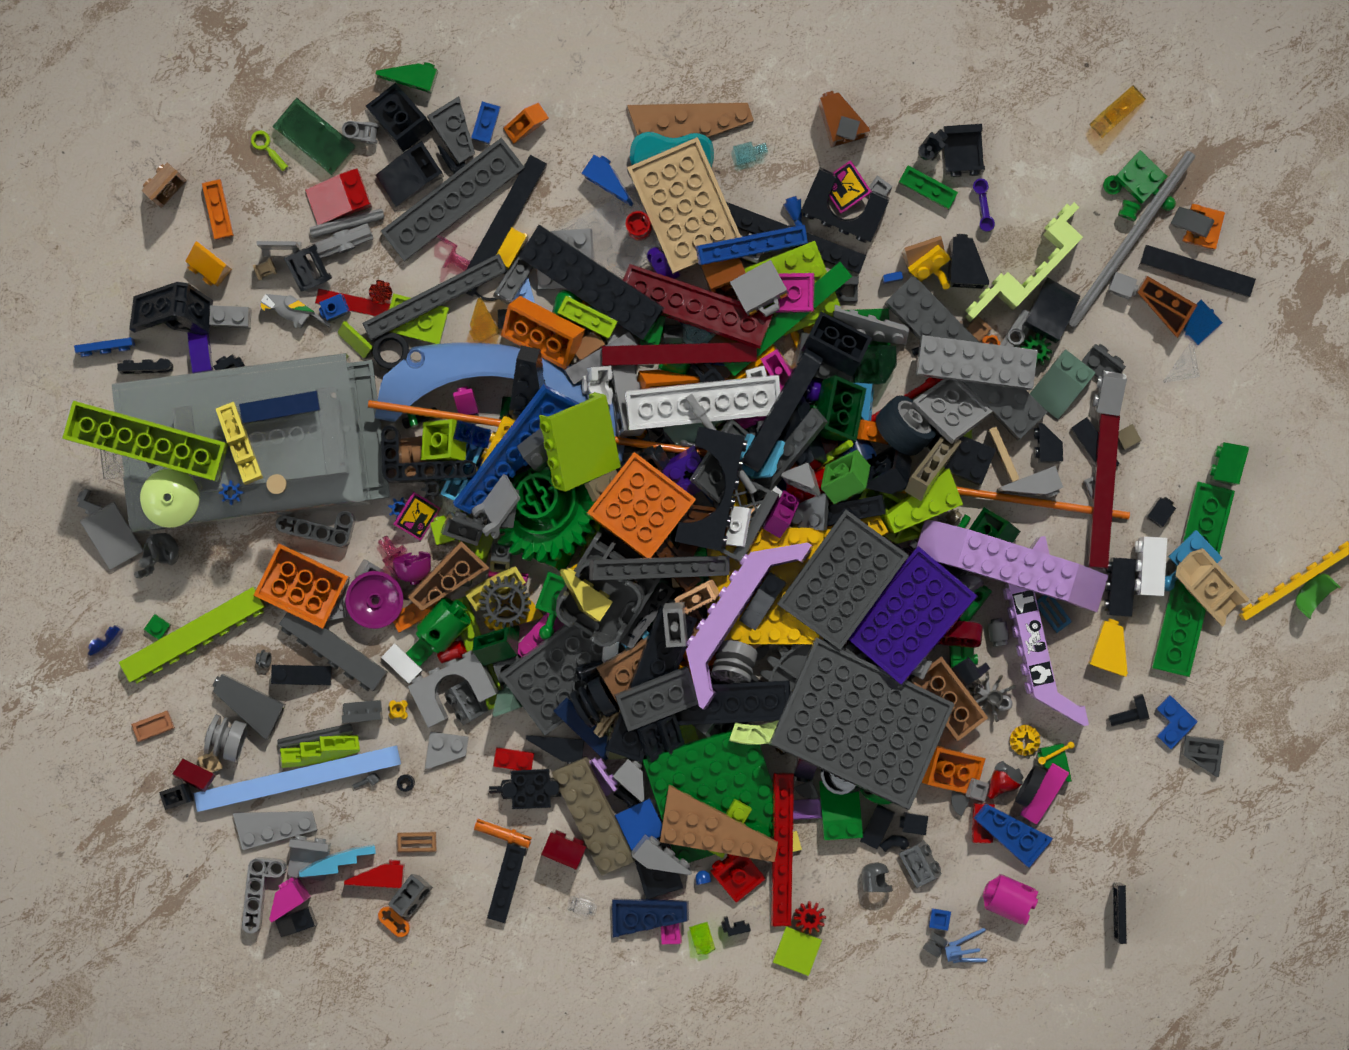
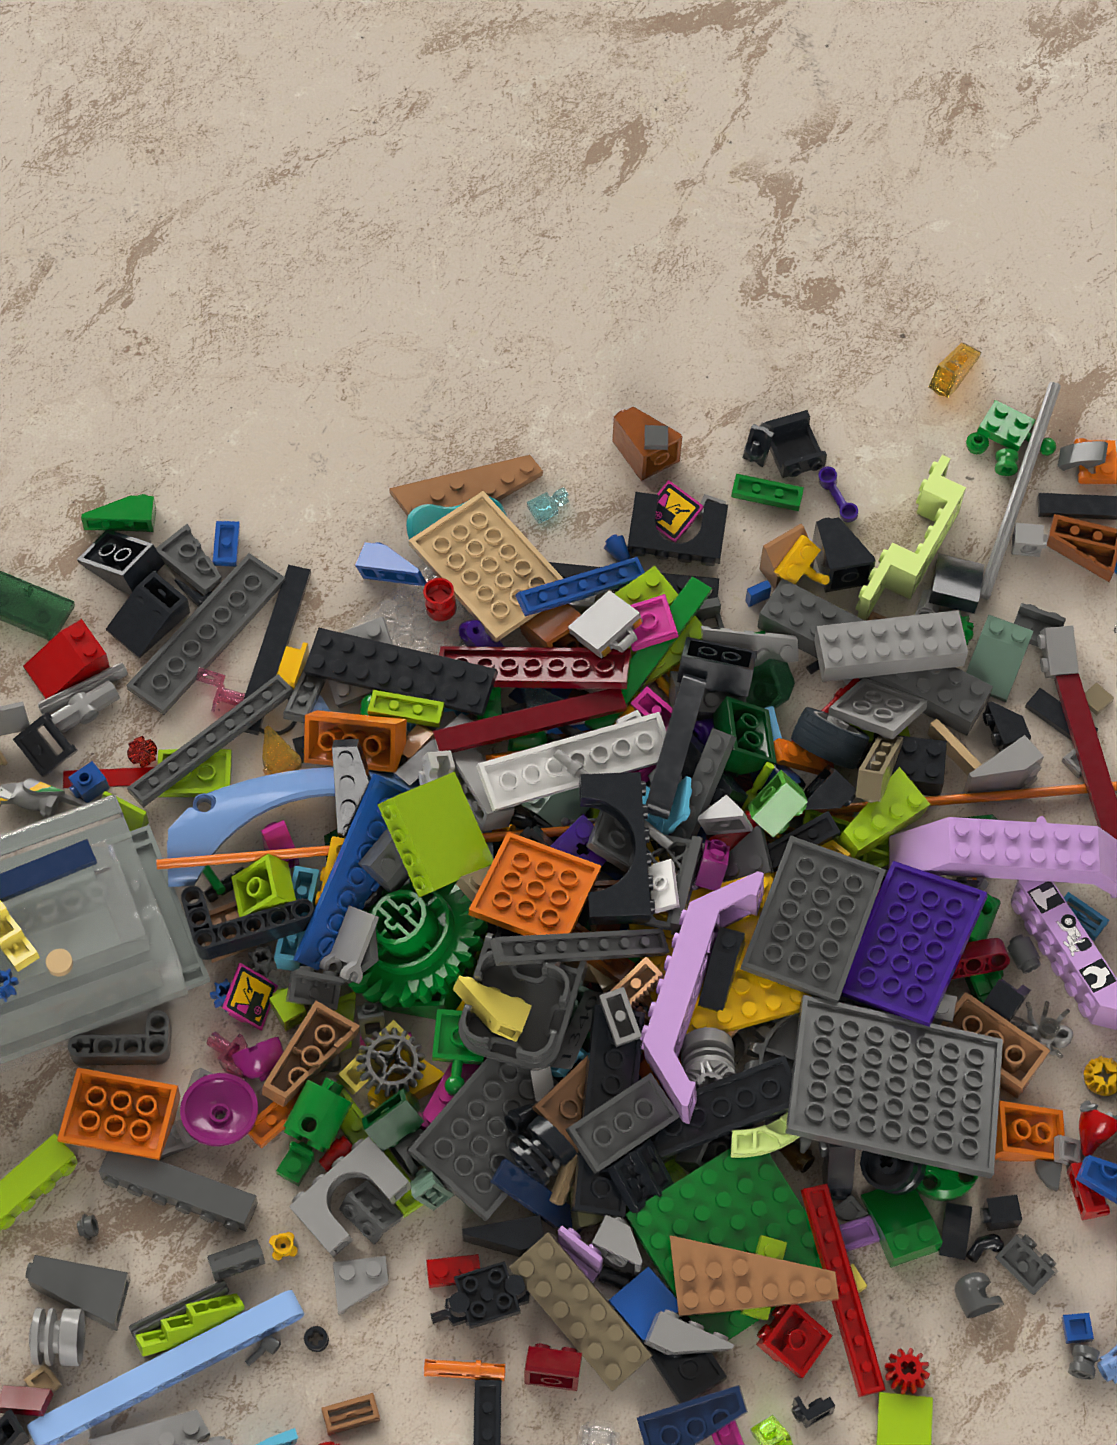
camera: 20 degrees left, 25 degrees down
black slope [271,664,332,685] -> none
light grey piece [342,121,379,144] -> none
black tyre [373,333,410,370] -> none
white tile [381,643,422,684] -> none
clear blue slope [453,420,491,449] -> none
orange slope [503,102,549,144] -> none
blue hinge [695,870,712,885] -> none

